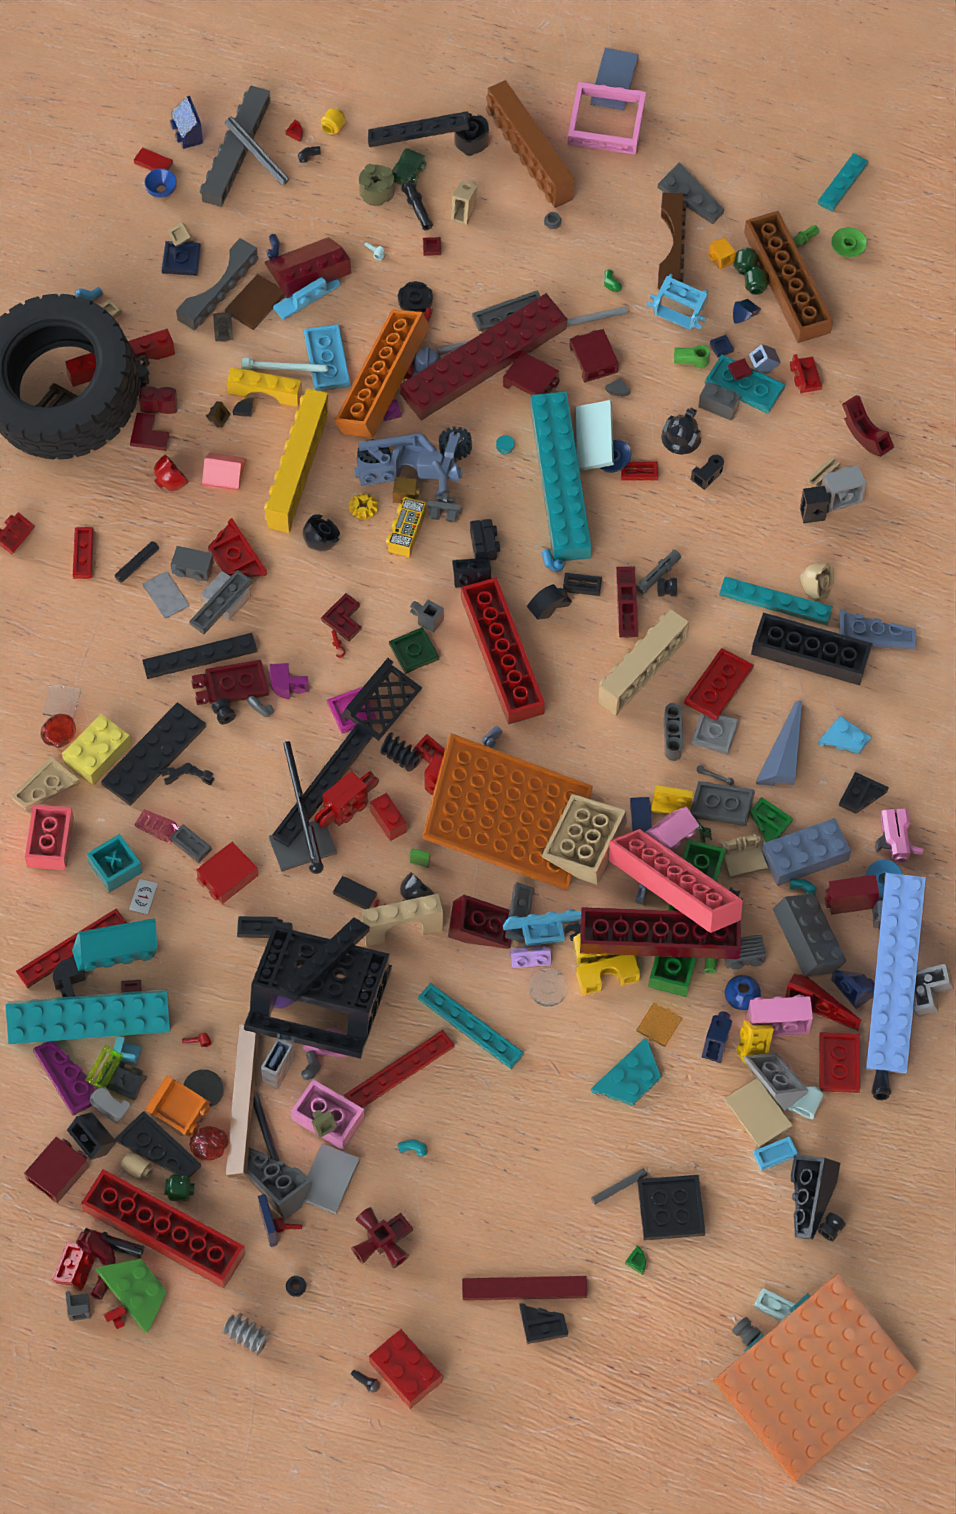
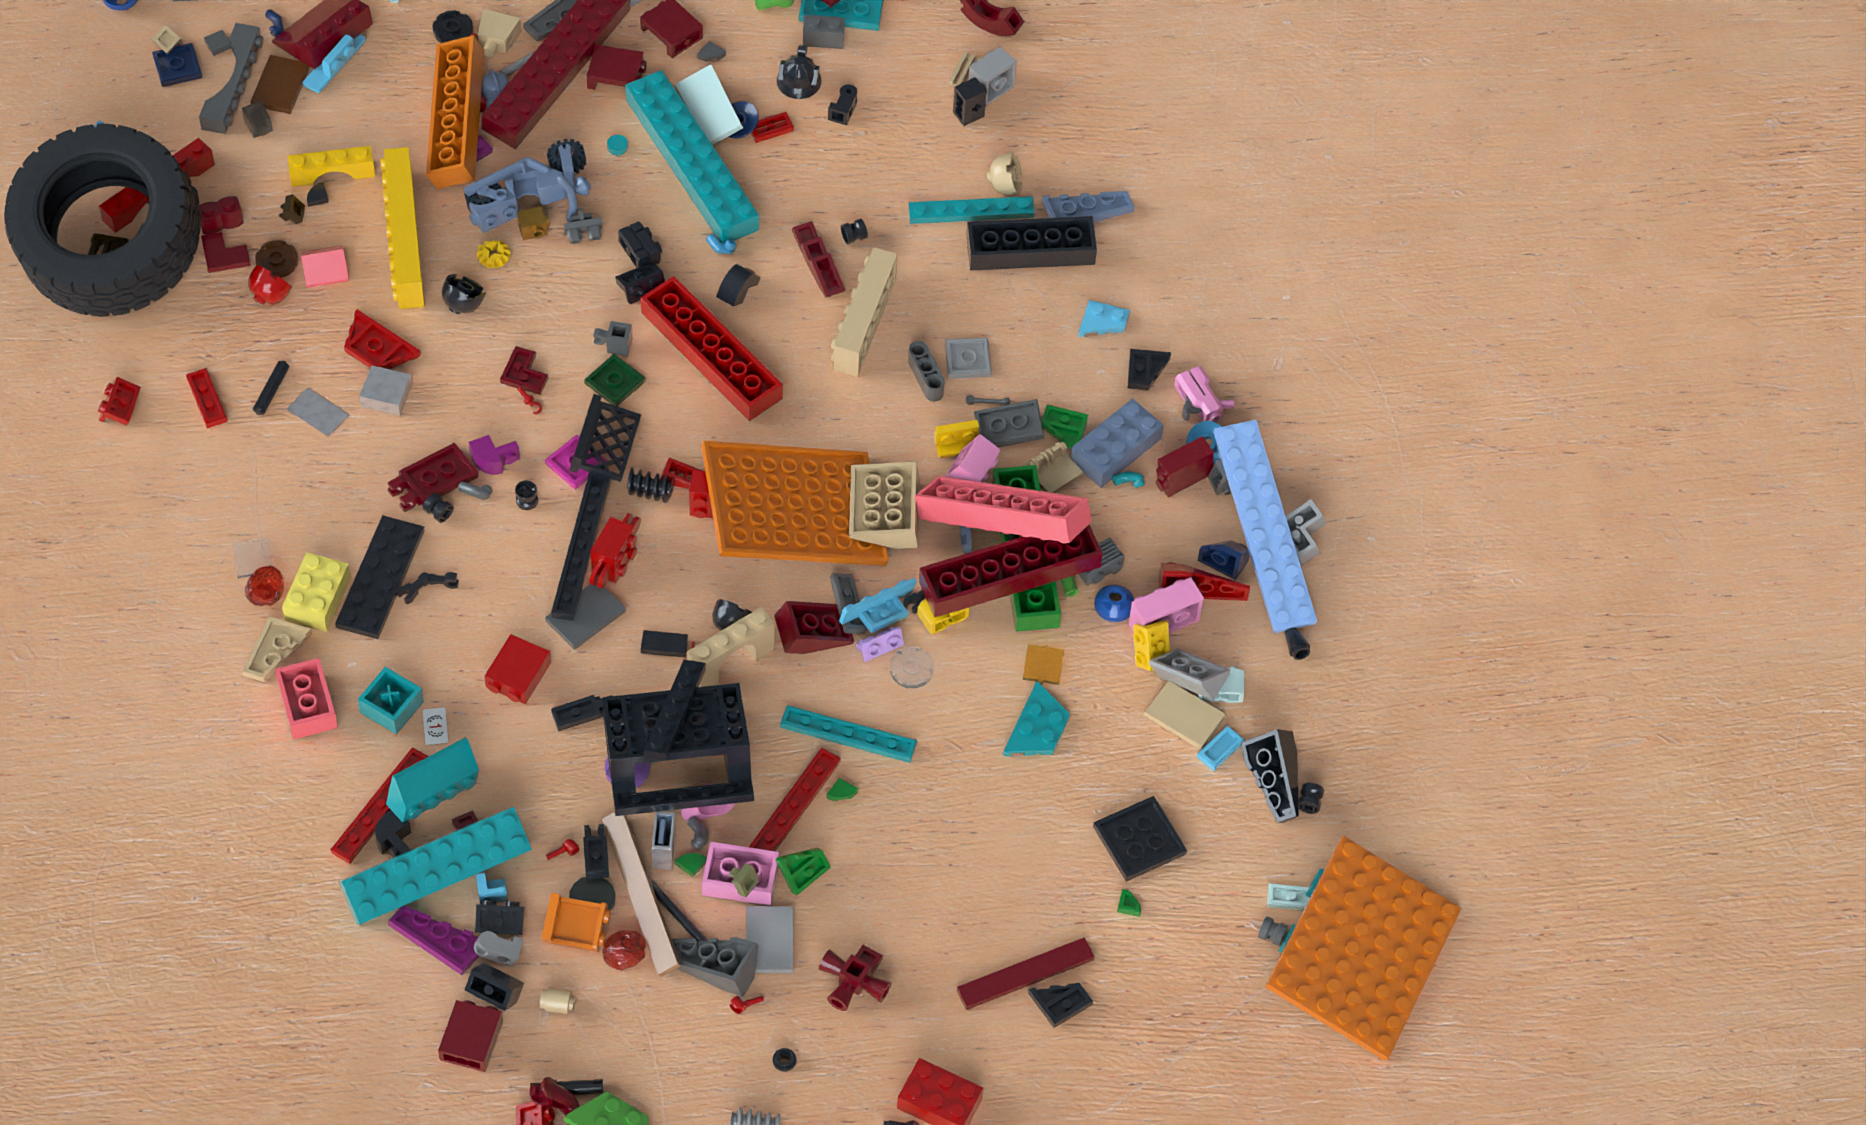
camera: 25 degrees left, 5 degrees down
red brick [81,1169,246,1288] -> none
clear neon green tile [86,1045,123,1088] -> none
black wing [115,1111,201,1177] -> none
clear pink slope [134,809,179,844] -> none
black plate [142,633,257,679] -> none
dark green head [165,1174,195,1202] -> none
dark grey plate [170,825,212,863] -> none
dark grey brick [171,546,214,582] -> none
dark grey tile [189,570,252,634] -> none
light aqua piece [242,357,329,372] -> none
dark blue tile [258,1194,278,1247] -> none
black bar [283,741,324,874] -> none
medium azure tile [304,324,351,391] -> none
red brick [370,793,407,841] -> none
brick [386,497,426,558] -> none
teal arm [397,1139,427,1157] -> none
bright green tile [410,848,430,868] -> none
sand blue arm [482,726,503,748] -> none
black tile [563,573,602,596] -> none
yellow arch [576,955,640,996] -> none
dark grey bar [591,1168,647,1205] -> none
dark blue tile [630,797,652,832] -> none
dark grey pin [636,549,681,595] -> none
red tile [684,648,754,721] -> none
clear green hand [695,818,712,843] -> none
dark blue torso [702,1011,732,1063] -> none
sand blue wedge [756,701,802,786] -> none
dark grey brick [773,894,846,977] -> none
red plate [819,1032,860,1093] -> none
none -> dark grey tile [204,30,231,56]
none -> reddish brown tile [255,240,298,278]
none -> tan torso [478,9,521,57]
none -> black wheel [515,480,538,510]
none -> black hinge [583,824,609,879]
none -> green tile [675,853,707,877]
none -> green wing [775,848,831,895]
none -> green tile [827,778,858,801]

